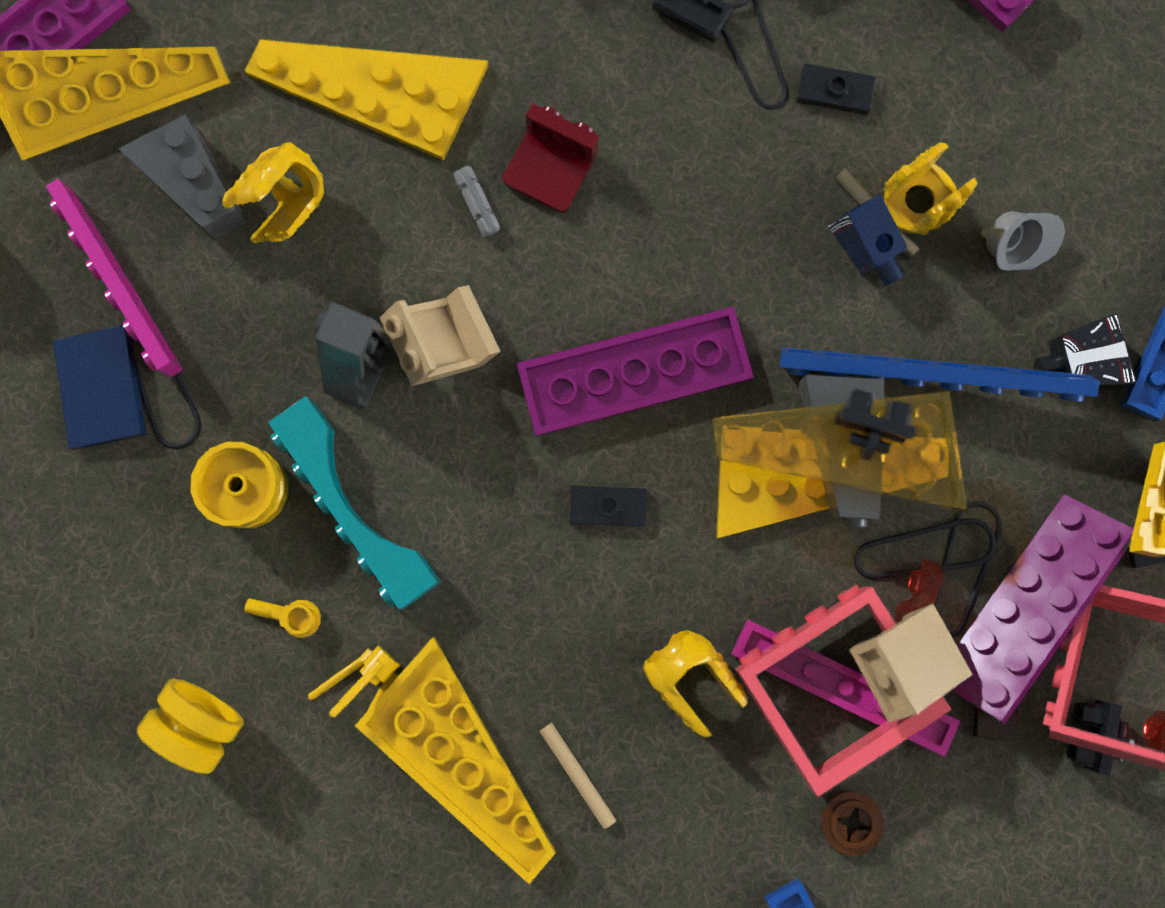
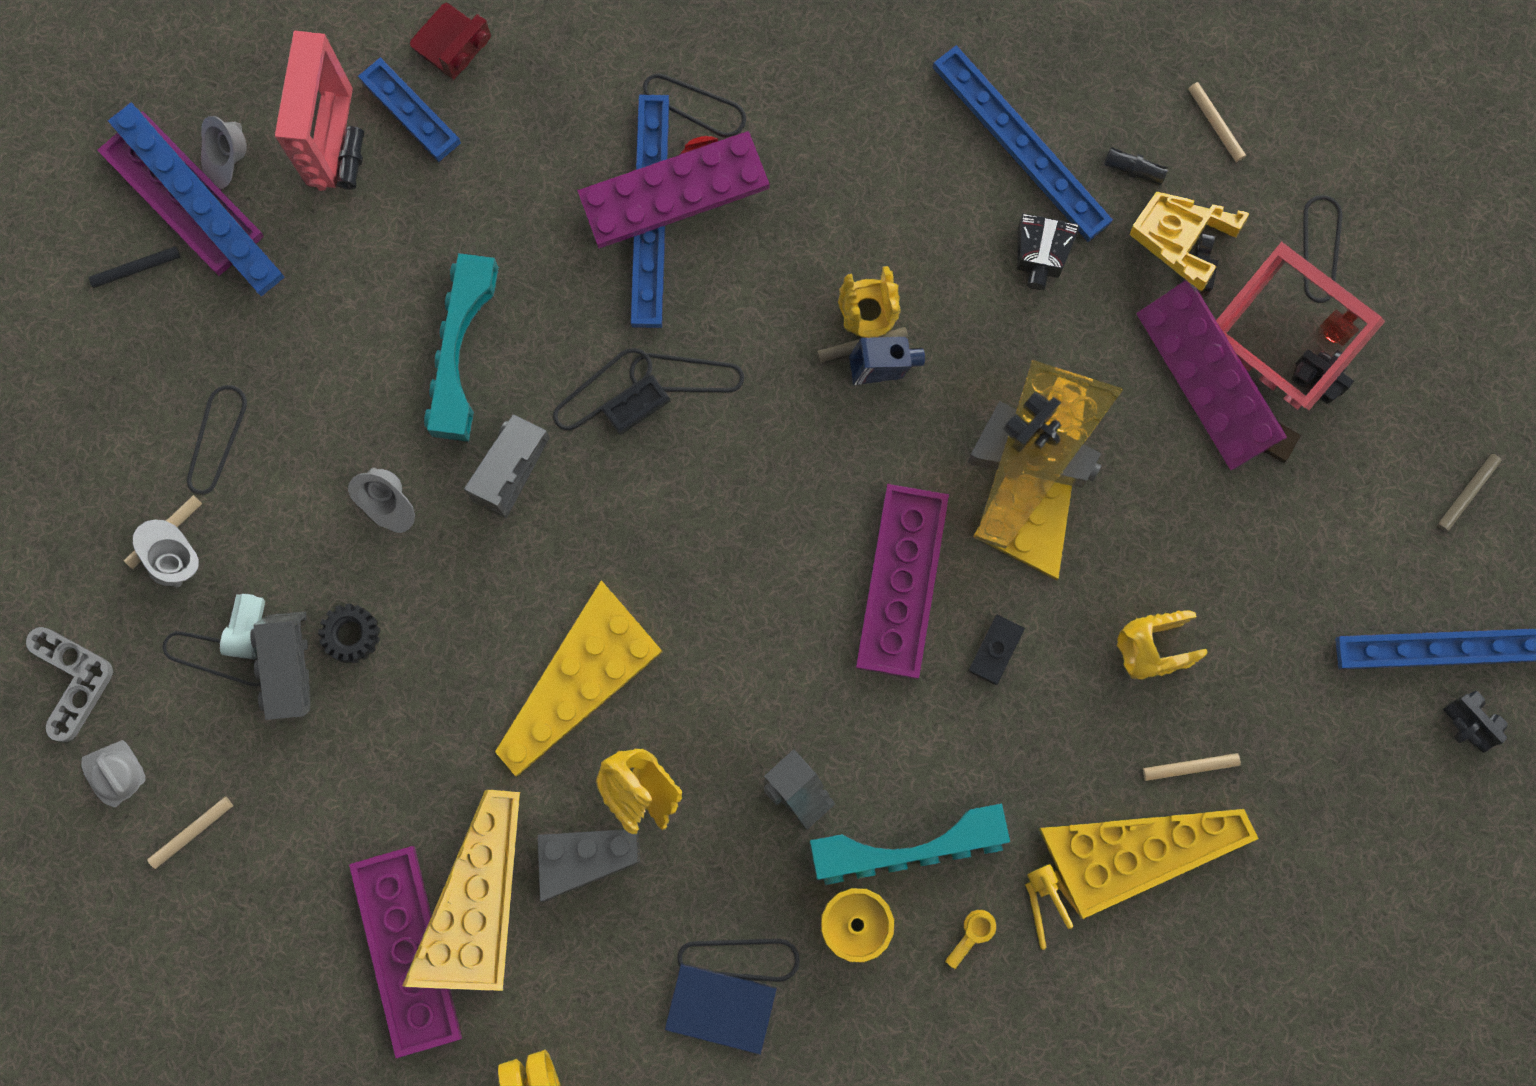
camera: 65 degrees left, 5 degrees down
dark pink plate [46,178,184,377] -> none
yellow wheel [137,678,244,774] -> none
tan panel [380,285,501,386] -> none
light grey axle [454,166,500,237] -> none
dark red bracket [502,103,599,213] -> none
dark pink plate [731,620,960,757] -> none
coral window [734,584,952,797] -> none
blue plate [780,347,1100,401] -> none
black plate [796,63,876,115] -> none
reddish brown gear [821,791,884,856] -> none
tan panel [849,604,972,722] -> none
black piece [854,518,996,579] -> none
clear red plate [895,558,945,623] -> none
black piece [932,501,1002,637] -> none
light grey piece [981,211,1065,271] -> none

